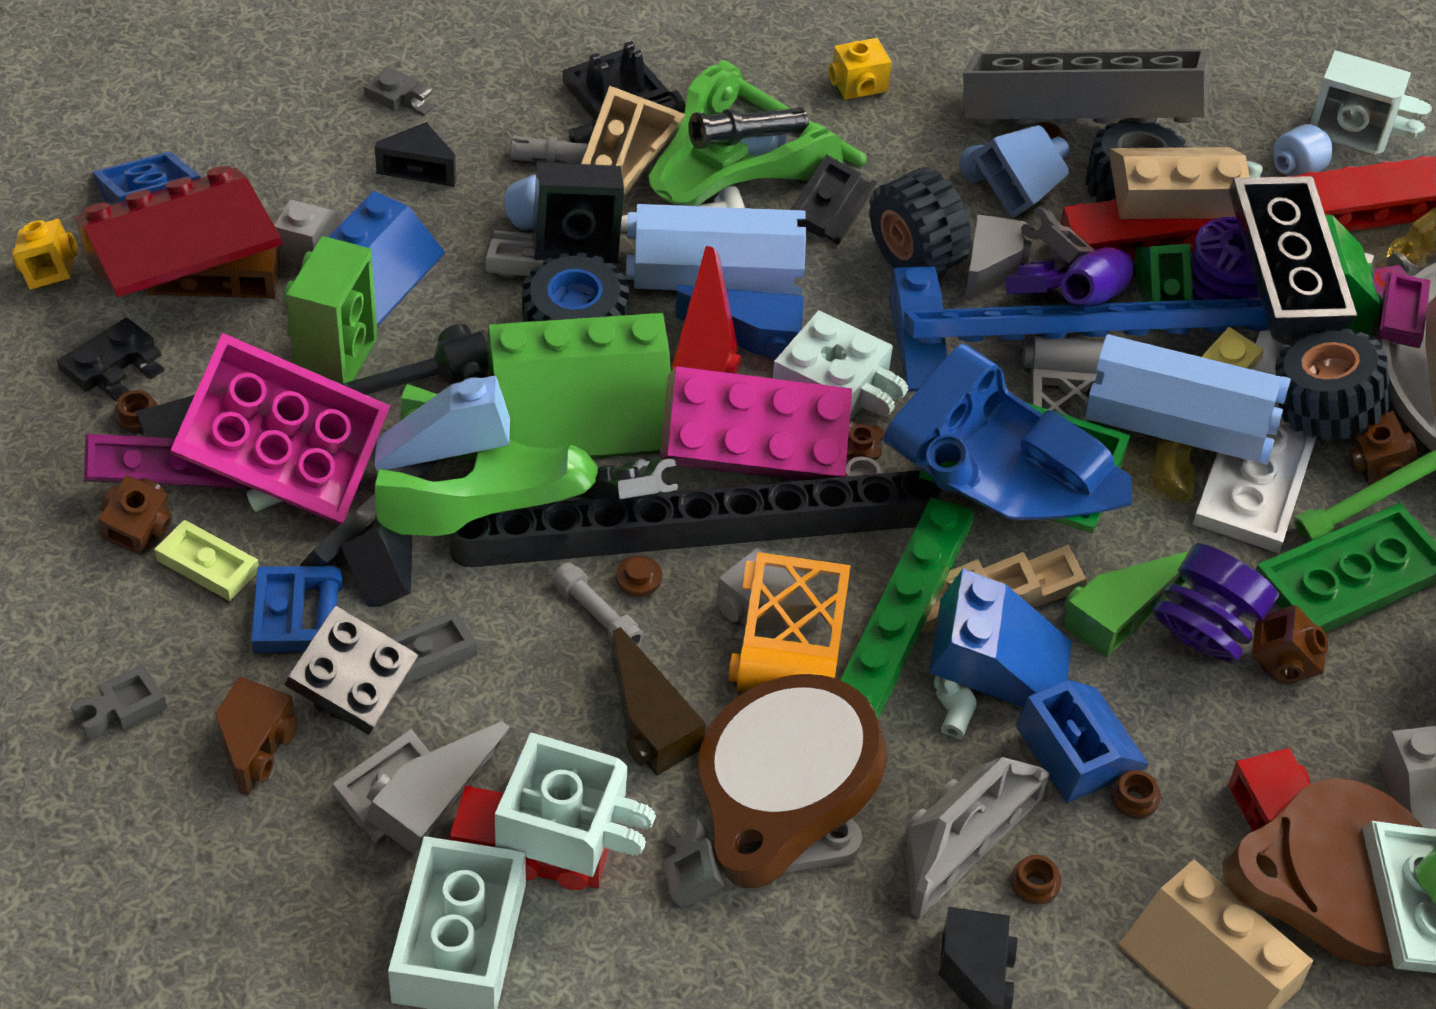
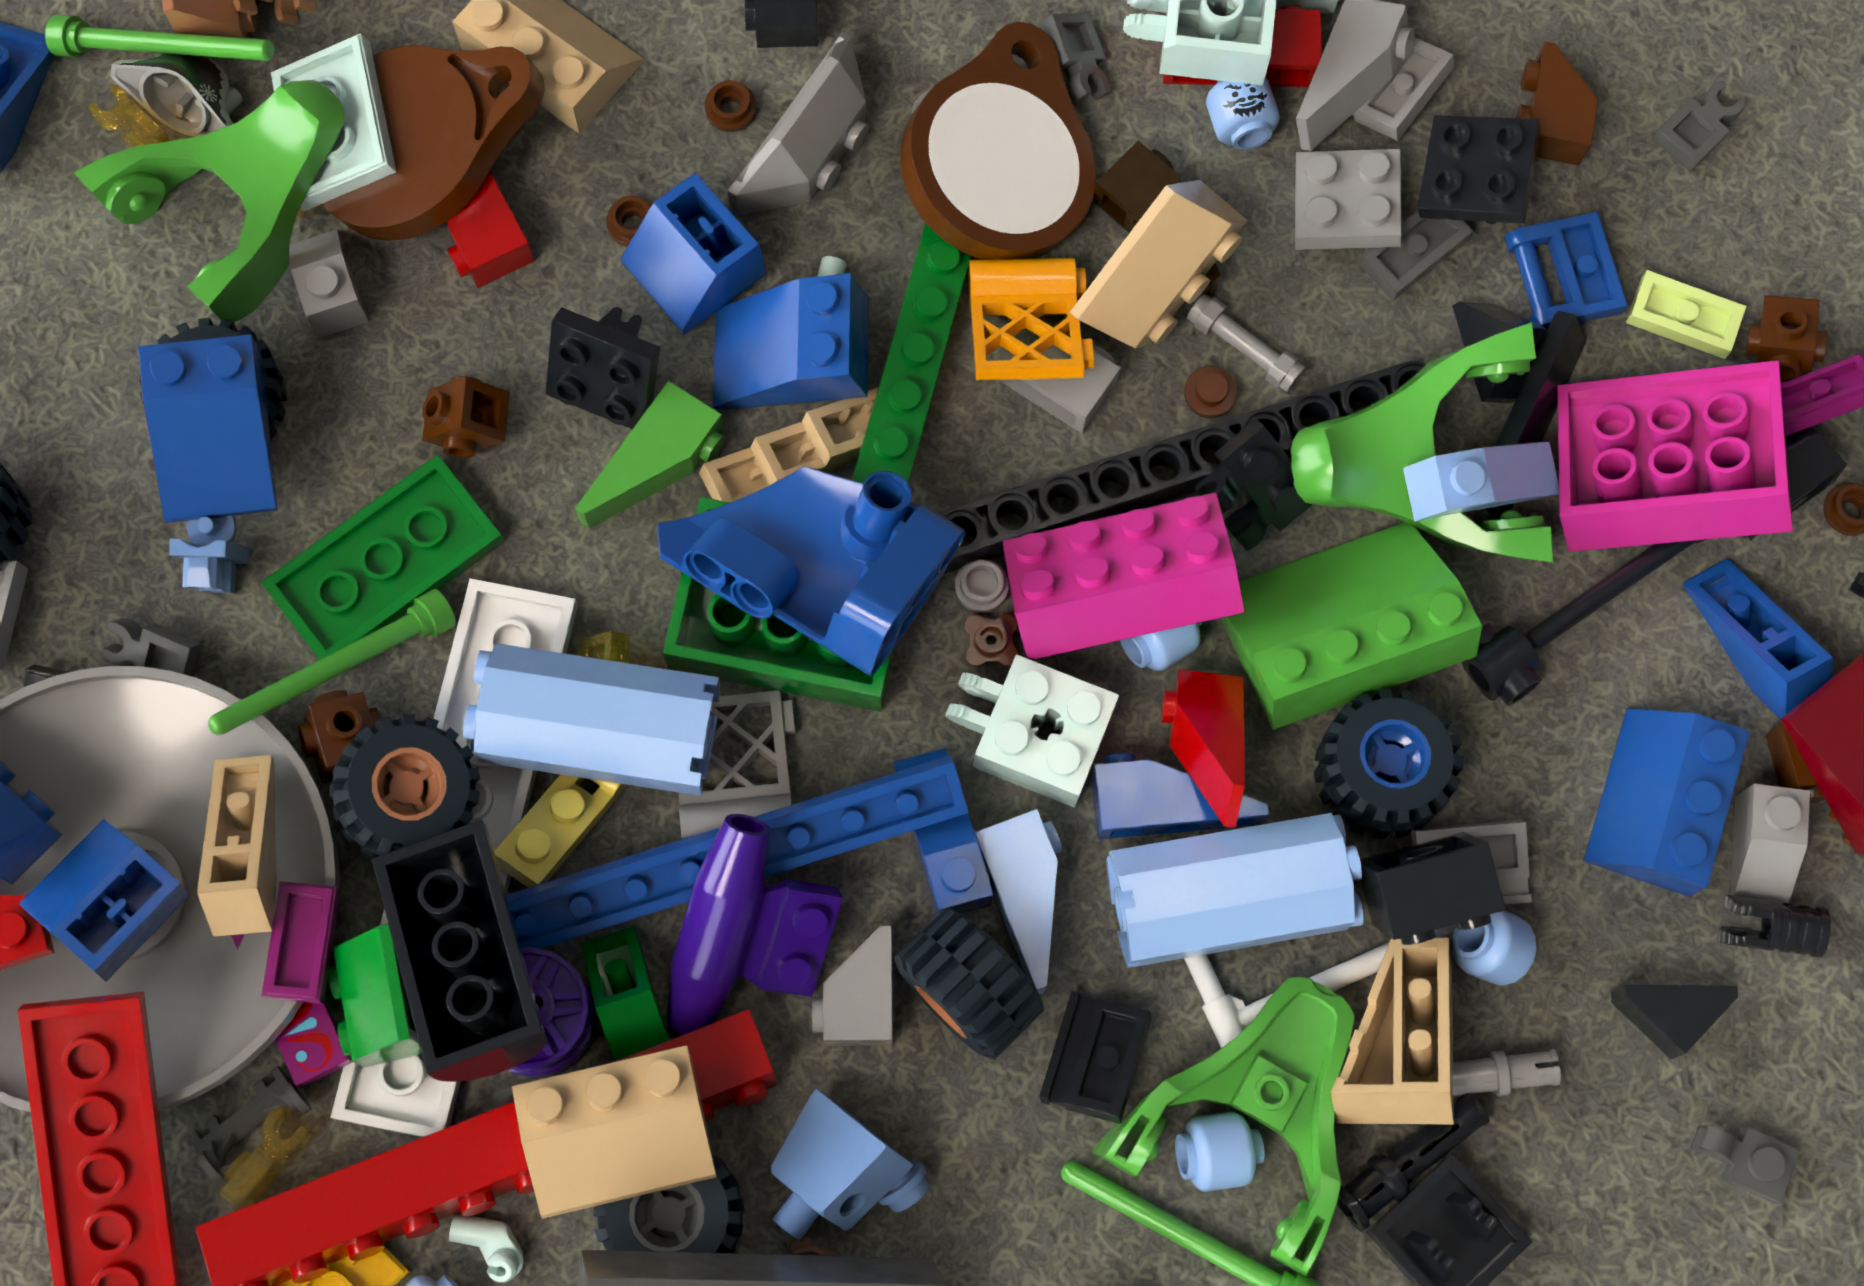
camera: 170 degrees right, 25 degrees up
bright green brick [283,236,378,384] -> none
black pin [688,107,809,149] -> none
dark grey plate [1021,207,1095,266] -> none
dark purple wheel [1152,543,1279,664] -> none
none -> black plate [546,307,660,429]
none -> light blue slope [975,809,1062,994]
none -> tan slope [1070,180,1248,348]
none -> light grey plate [1295,149,1401,250]
none -> blue slope [1683,558,1833,720]
none -> black hinge [1717,894,1831,958]

